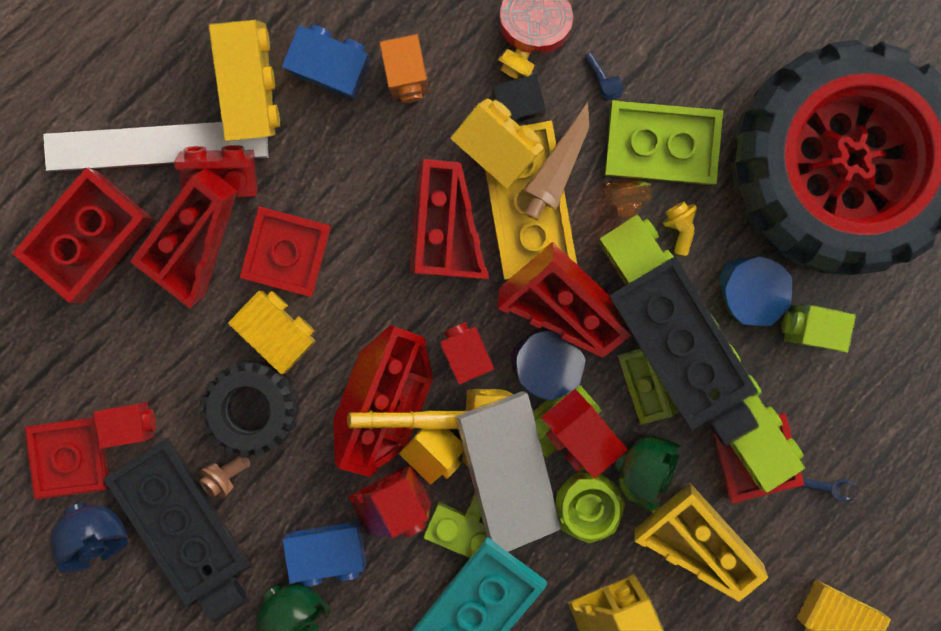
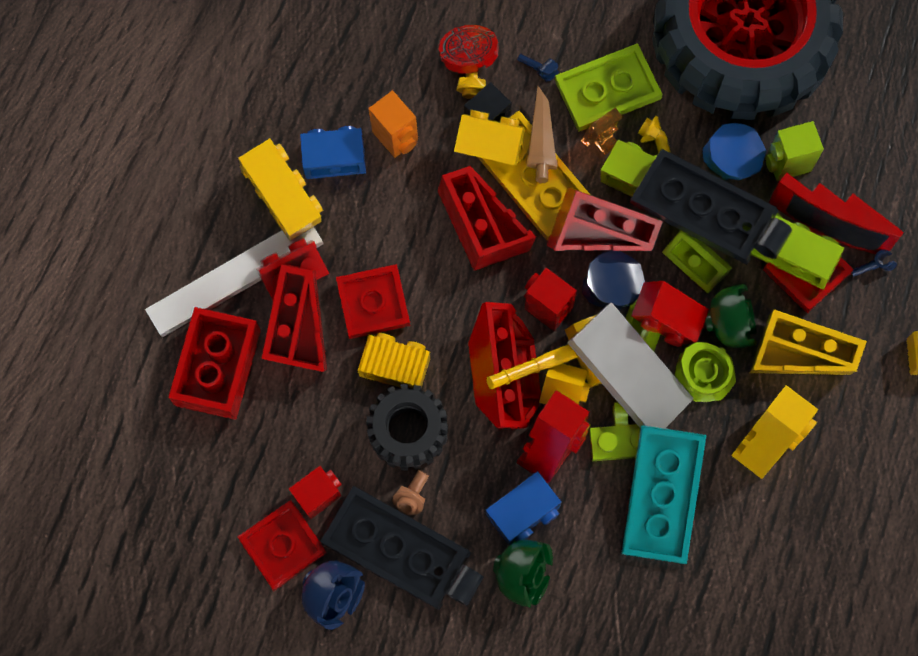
camera: 25 degrees left, 15 degrees down
none -> slope [769,173,904,254]

